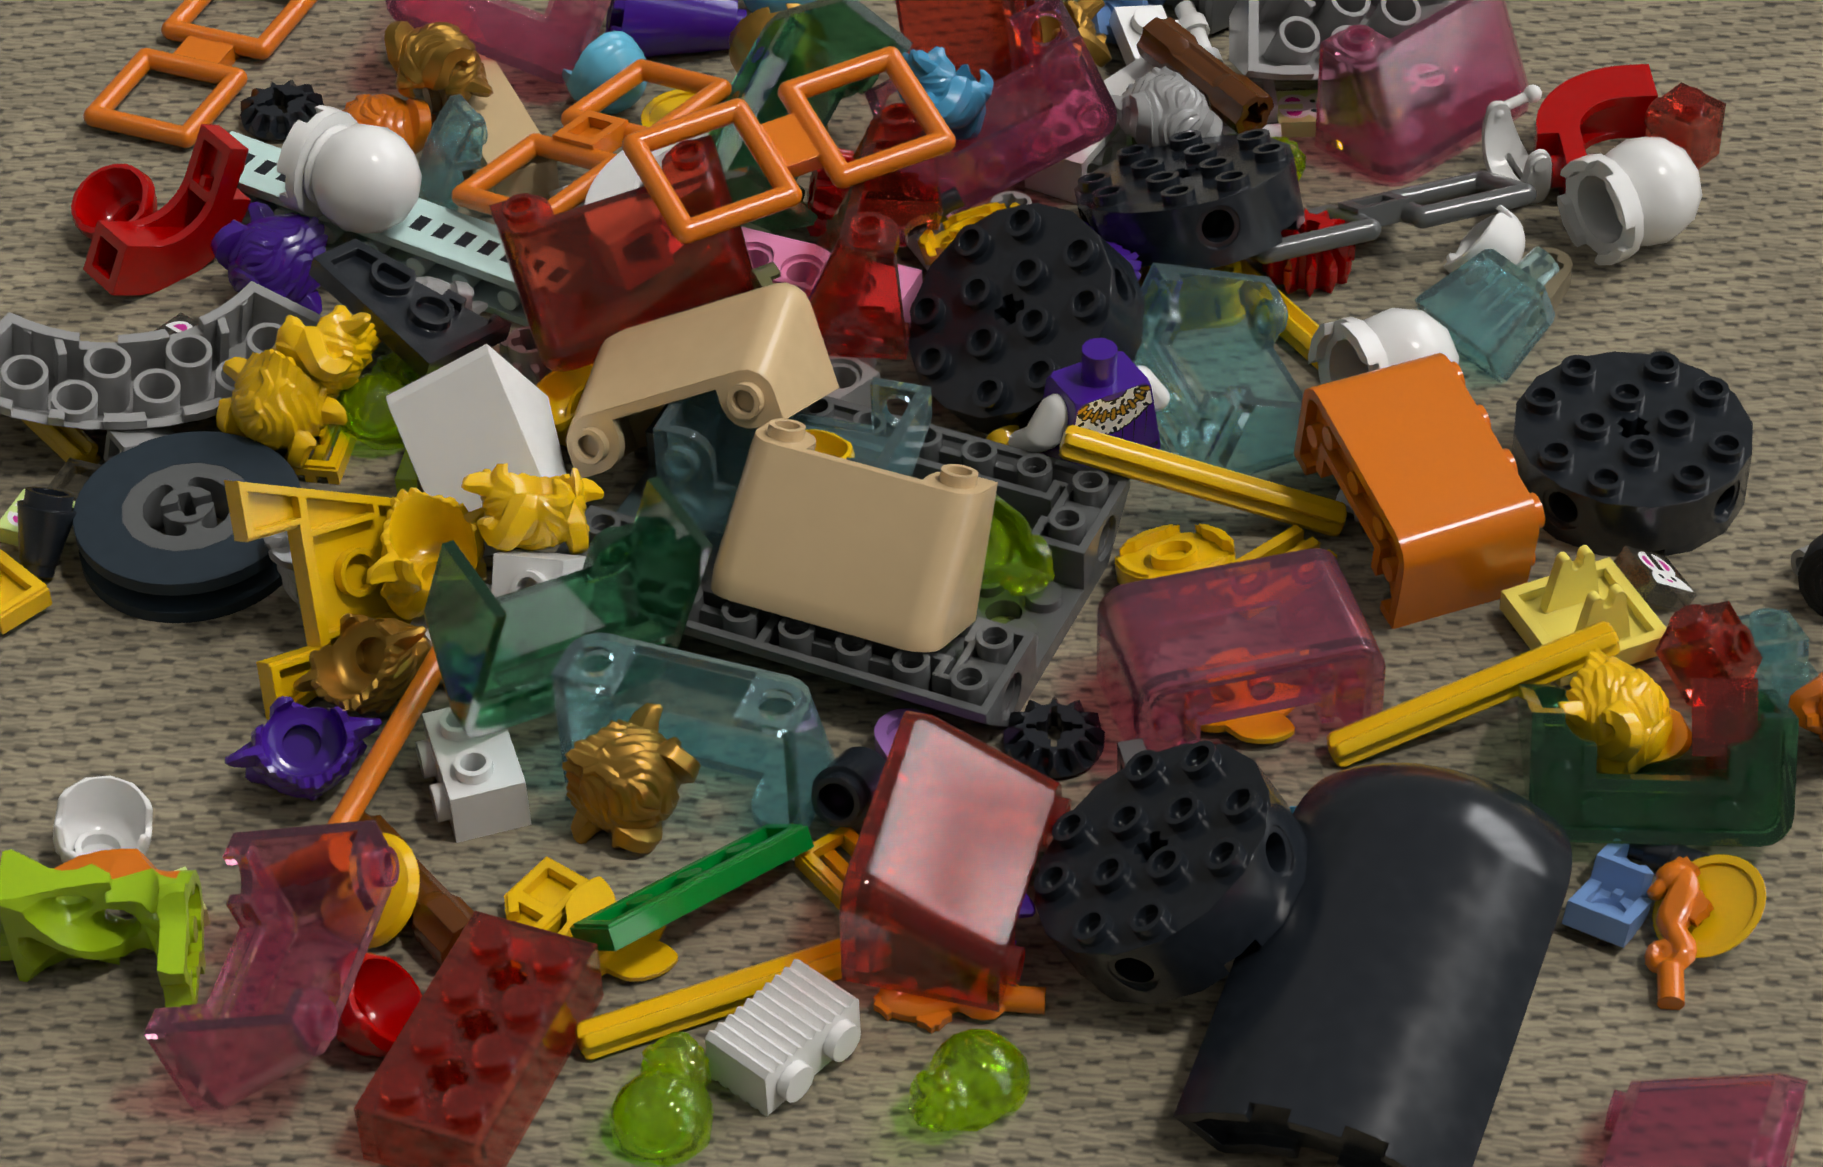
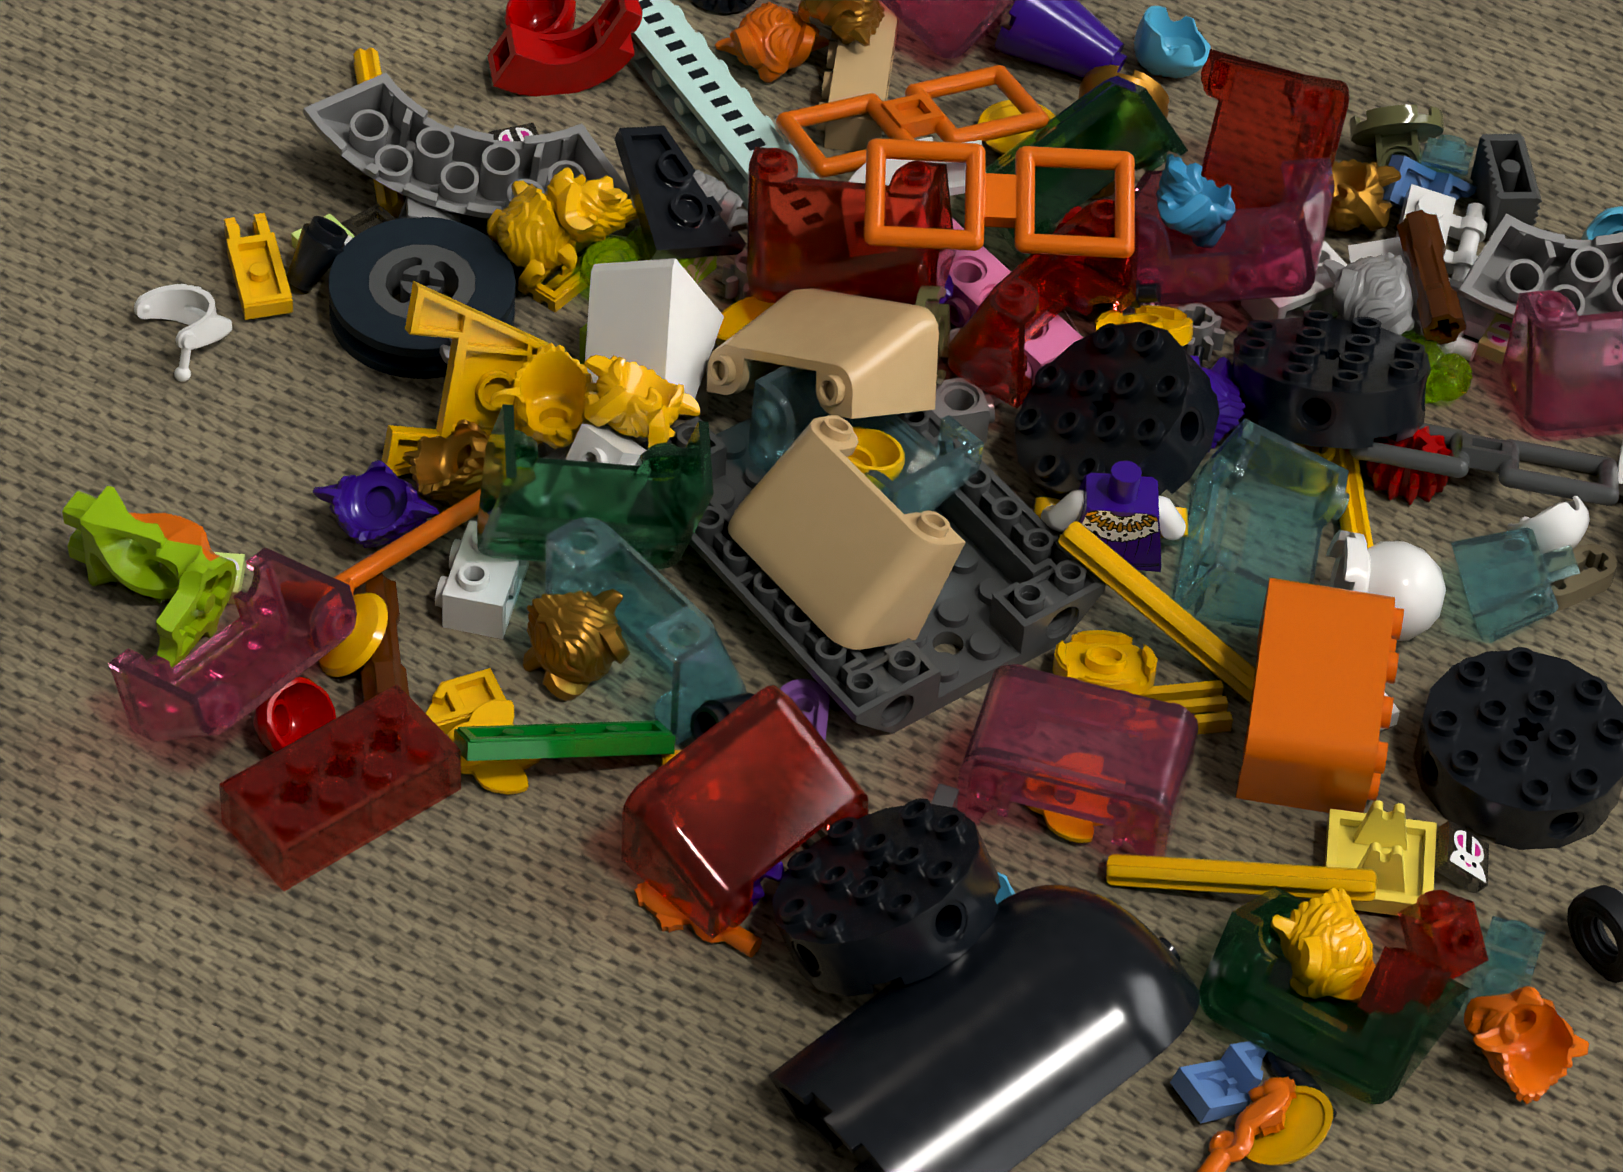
camera: 25 degrees right, 5 degrees up
white hair [53,775,153,863] -> none
dark purple hair [211,202,328,314] -> none
white tile [277,105,422,233] -> none
clear light blue slope [418,94,488,212] -> none
medium azure hair [562,30,647,114] -> none
yellow axle [575,925,894,1060] -> none
clear neon green hair [609,1032,714,1167] -> none
white brick [705,959,861,1116] -> none
clear neon green hair [908,1029,1031,1132] -> none
clear neon green hair [981,494,1054,596] -> none
black gear [1003,695,1105,778] -> none

